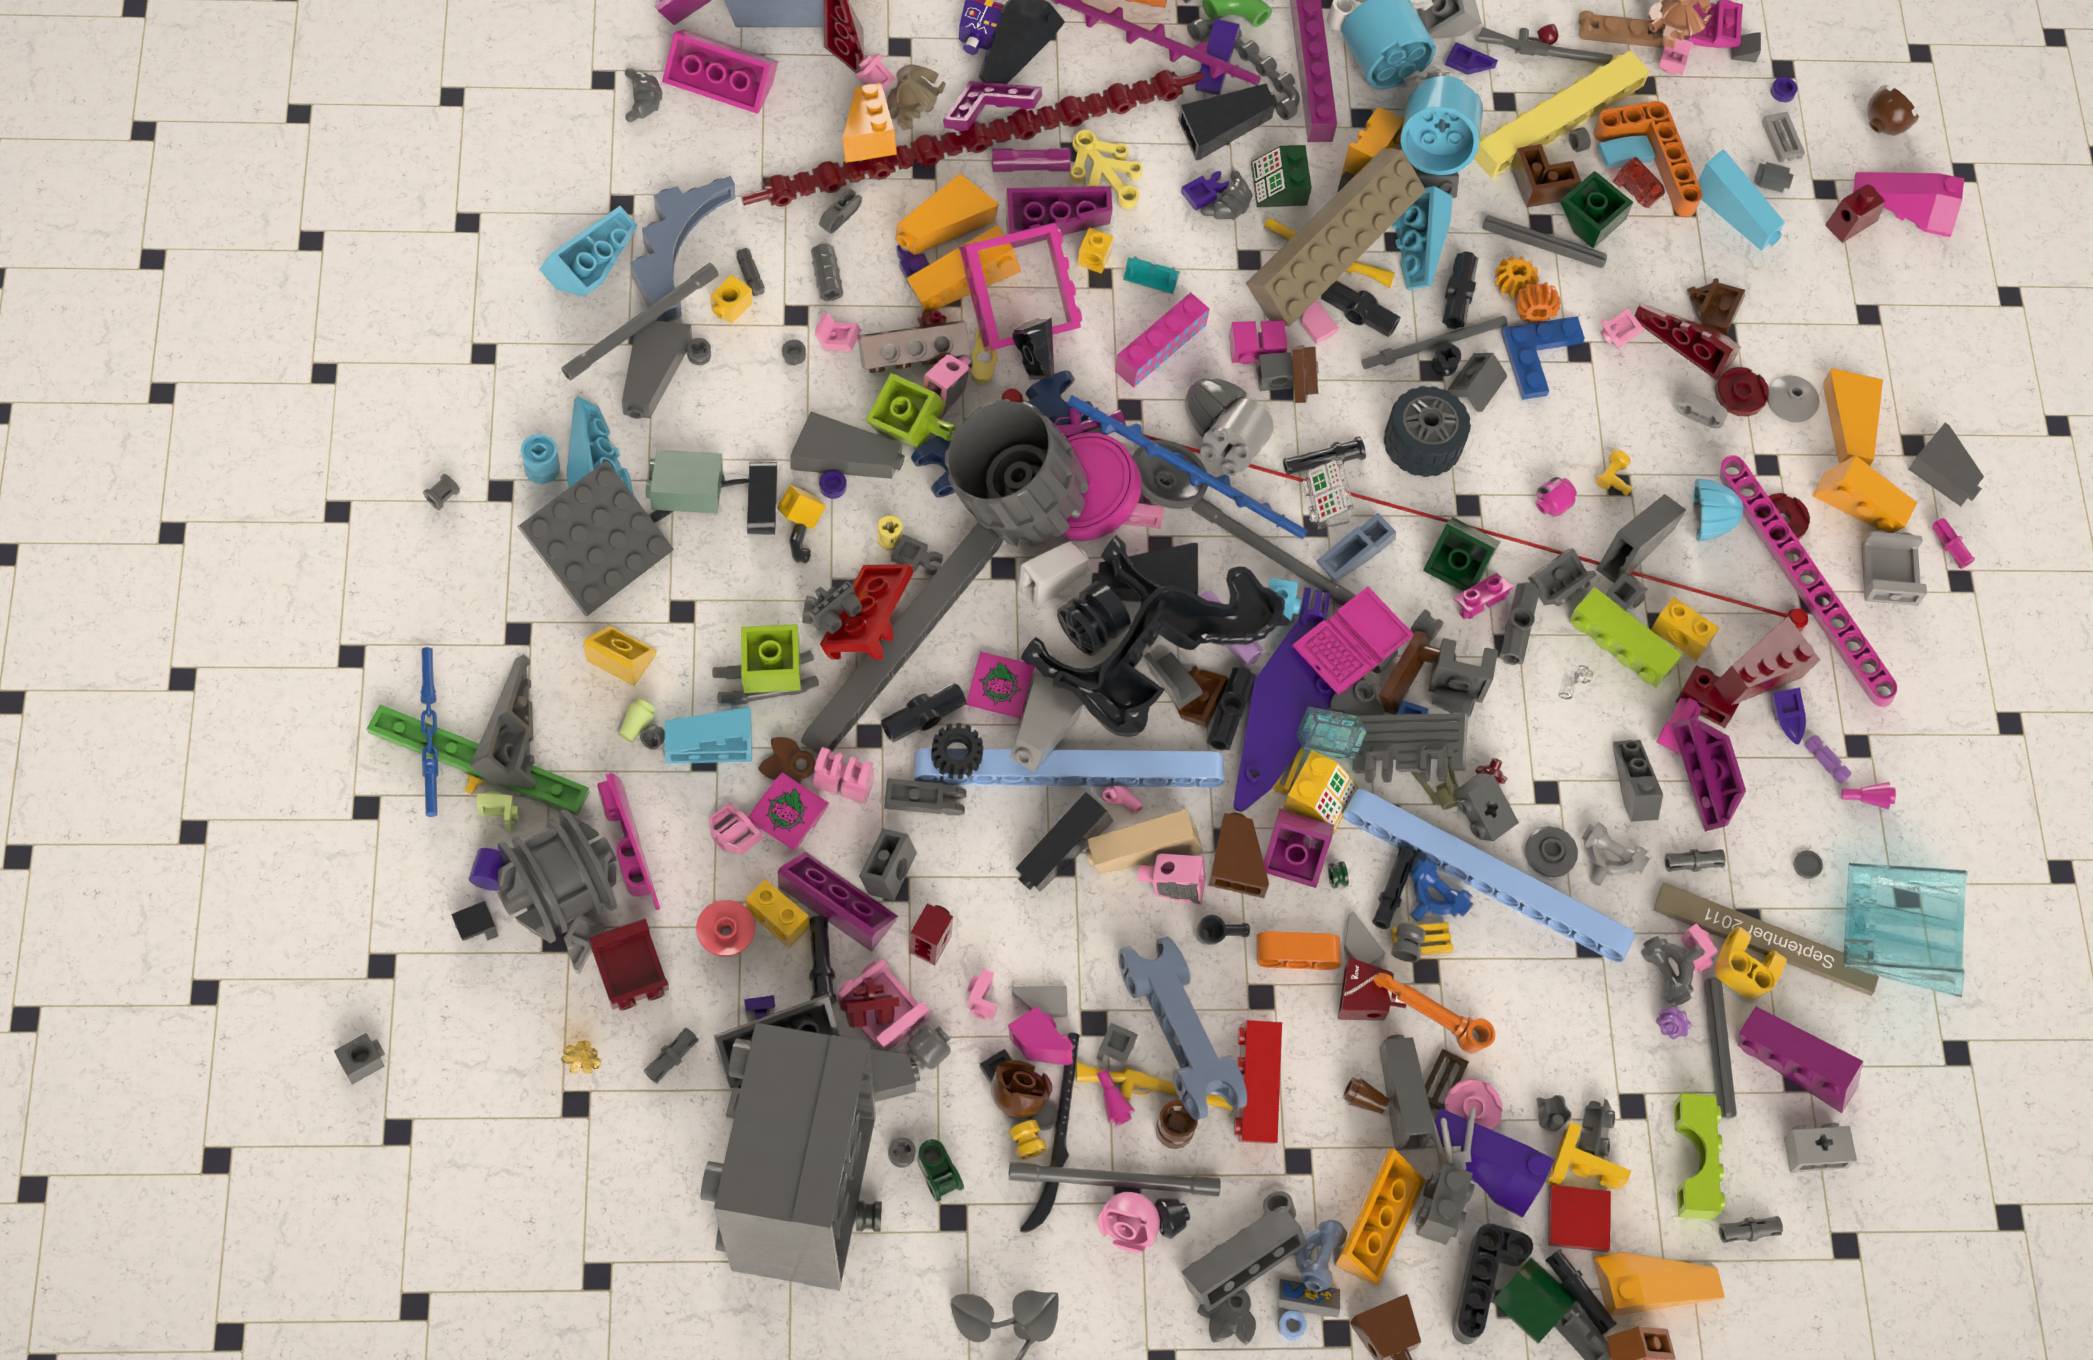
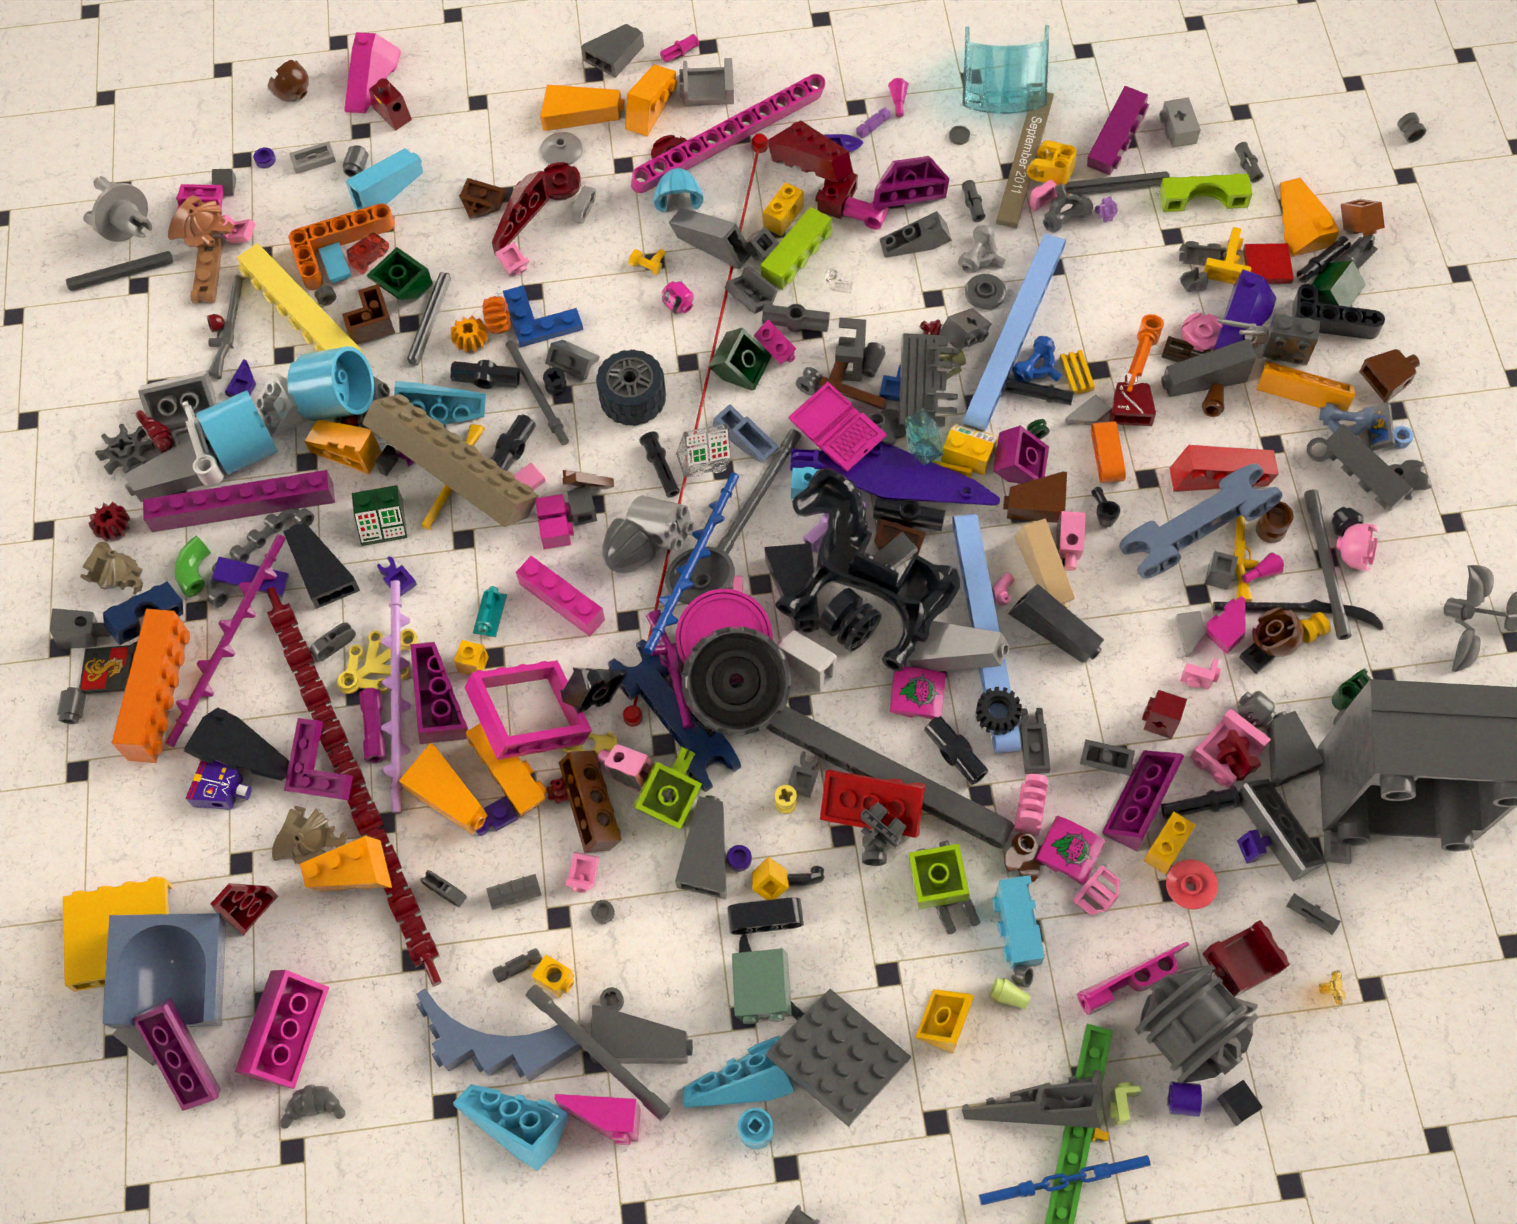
camera: 85 degrees left, 0 degrees up
dark grey brick [334,1033,385,1085] -> none
bright pink bracket [855,53,895,91] -> none
dark grey piece [1200,170,1253,220] -> none
dark grey wheel [1391,923,1426,962] -> none
none -> dark grey piece [310,623,356,661]
none -> lavender plant [381,580,411,814]
none -> dark pink slope [554,1094,641,1145]

